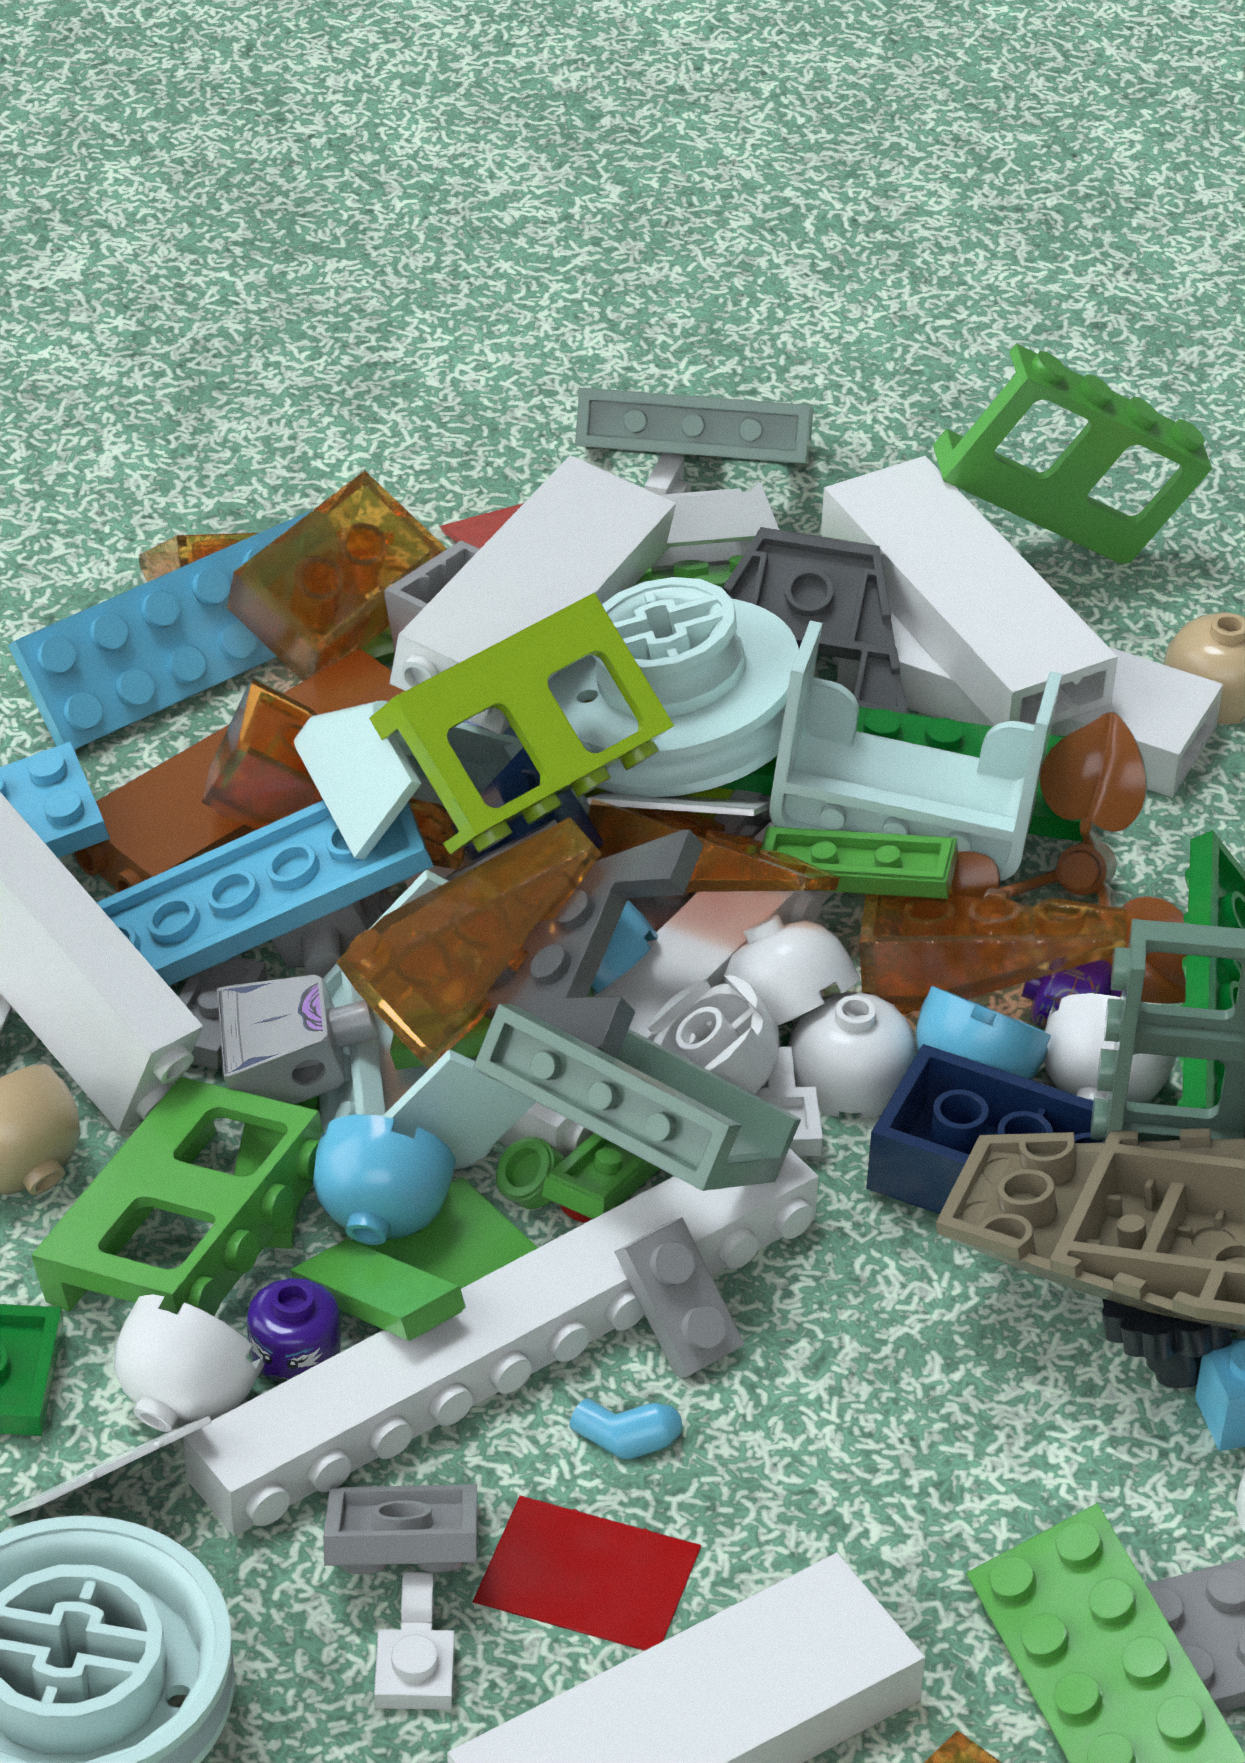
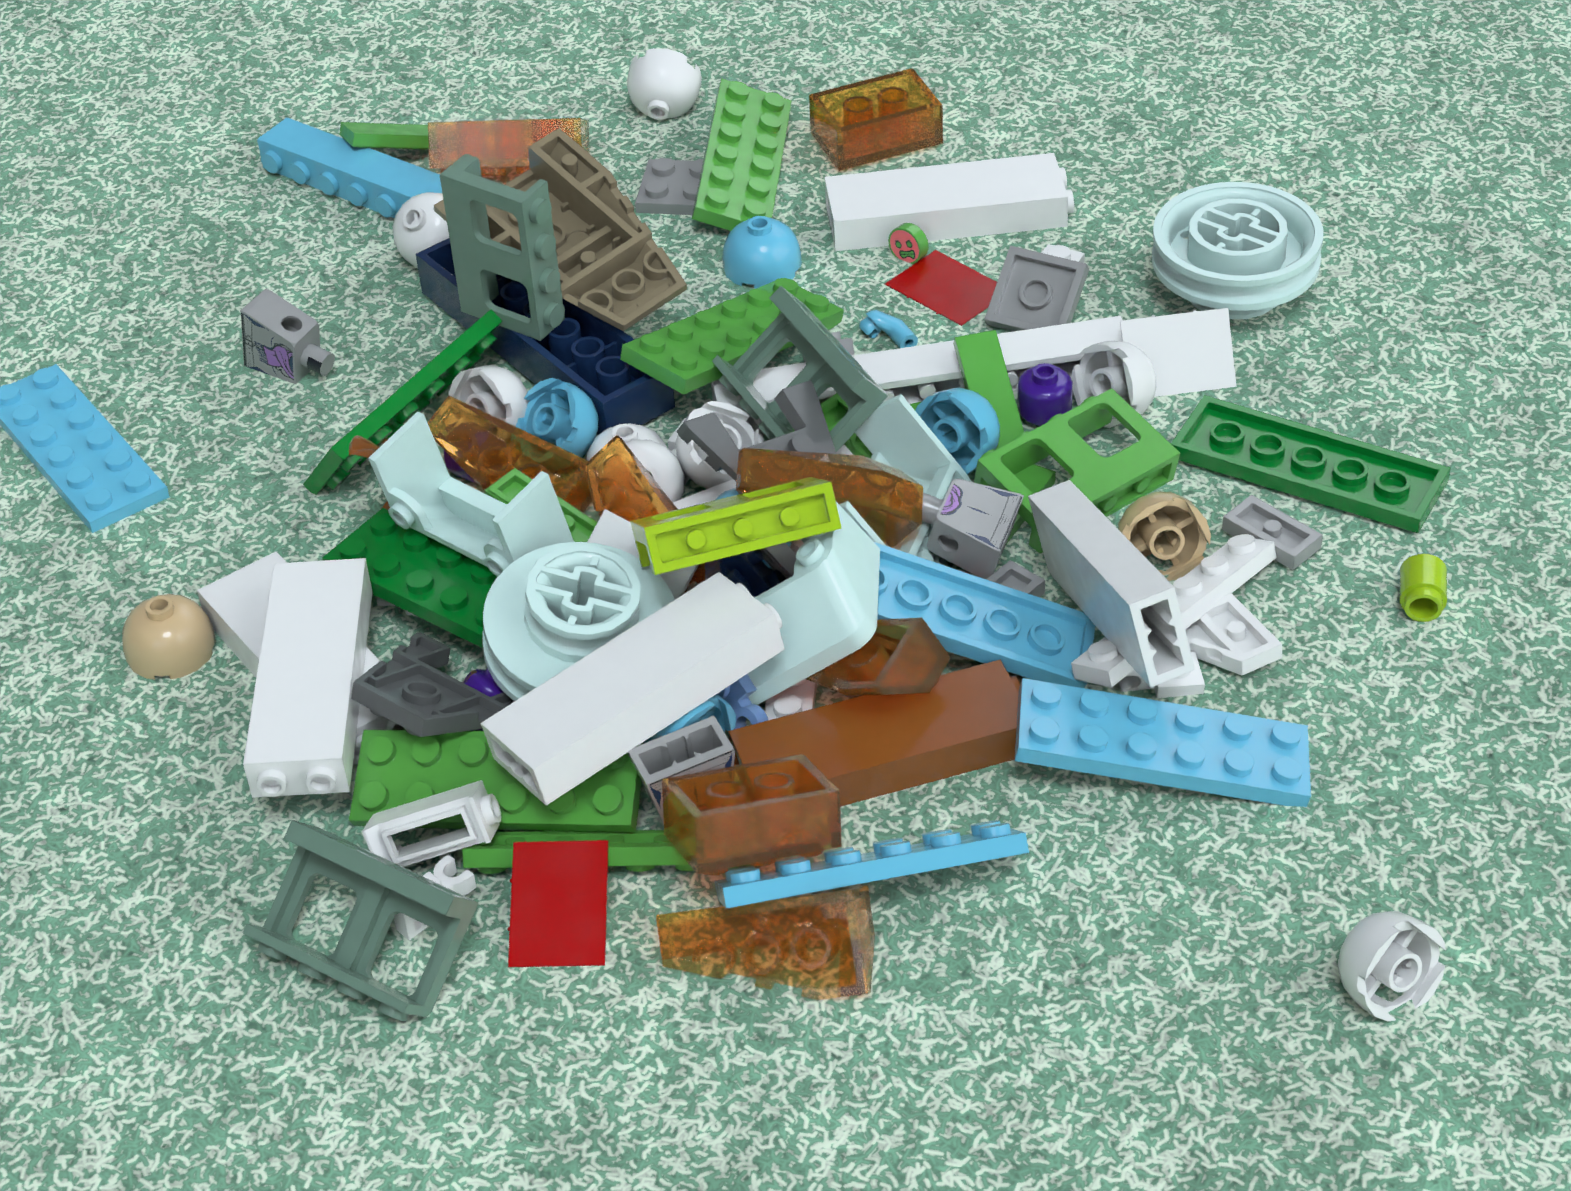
camera: 150 degrees left, 0 degrees up
bright green window [933,343,1213,564] -> none
none -> bright green plate [620,278,844,395]
none -> medium azure cylinder [722,216,802,289]
none -> tile [888,223,929,264]

